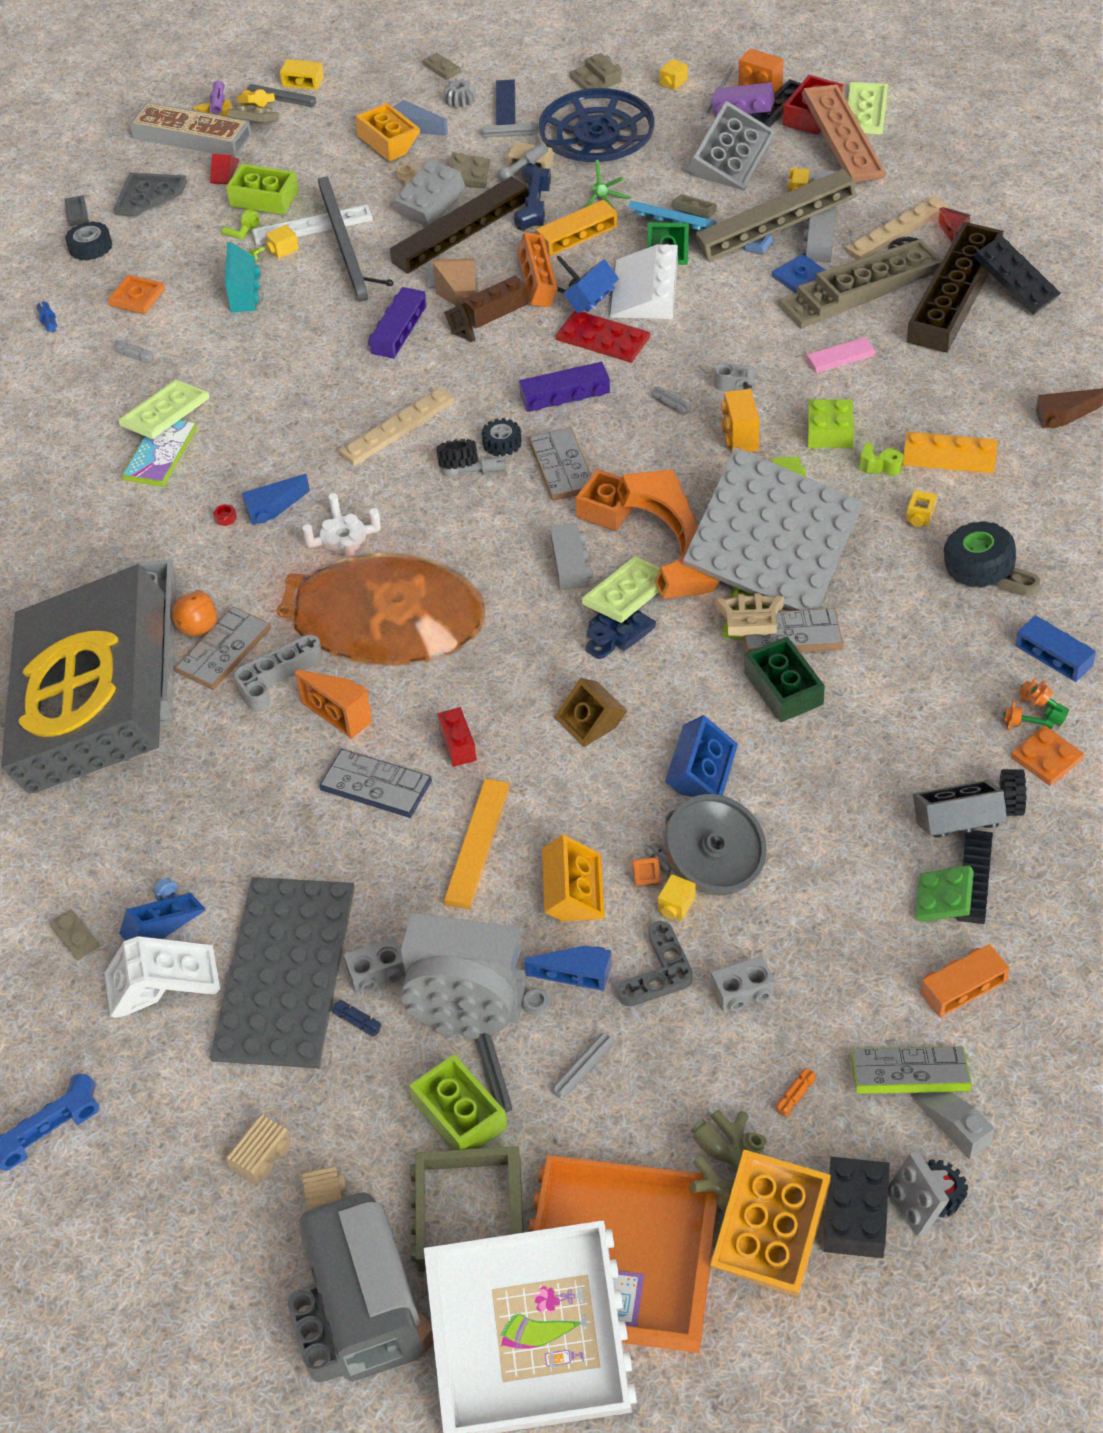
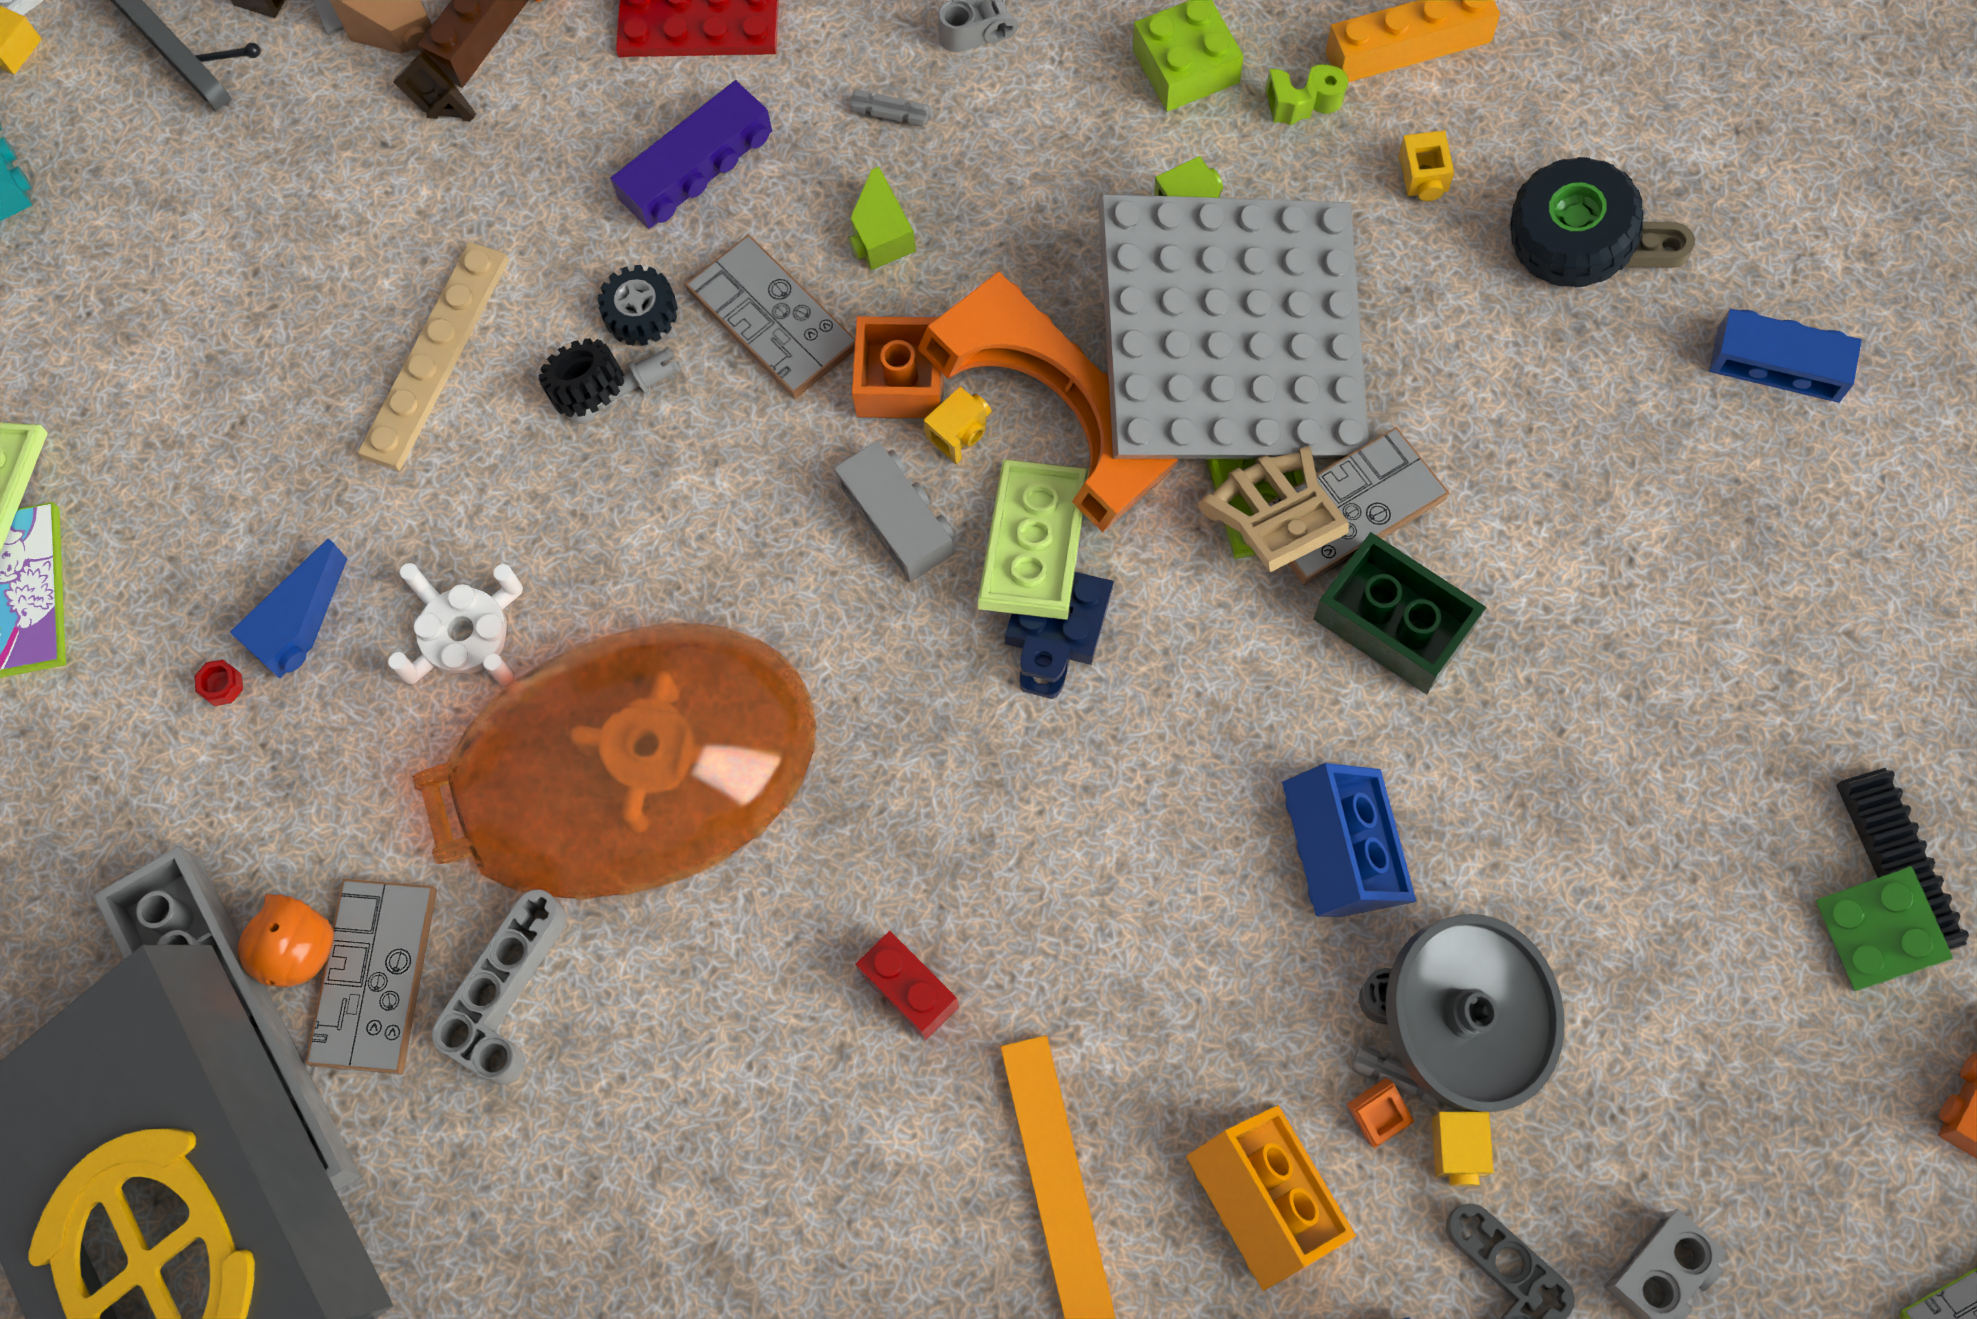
camera: 25 degrees left, 20 degrees up
orange slope [294,670,372,739] -> none
light grey tile [319,749,432,818] -> none
dark purple brick [368,287,427,359] -> none
pearl gold slope [554,678,628,747] -> none
light orange brick [721,389,760,453] -> none
brick [913,780,1007,838] -> none
black tyre [999,769,1027,816] -> none
plant [1002,678,1069,730] -> none
orange plate [1011,726,1084,786] -> none
none -> lime slope [848,166,916,271]
none -> yellow brick [923,386,992,464]

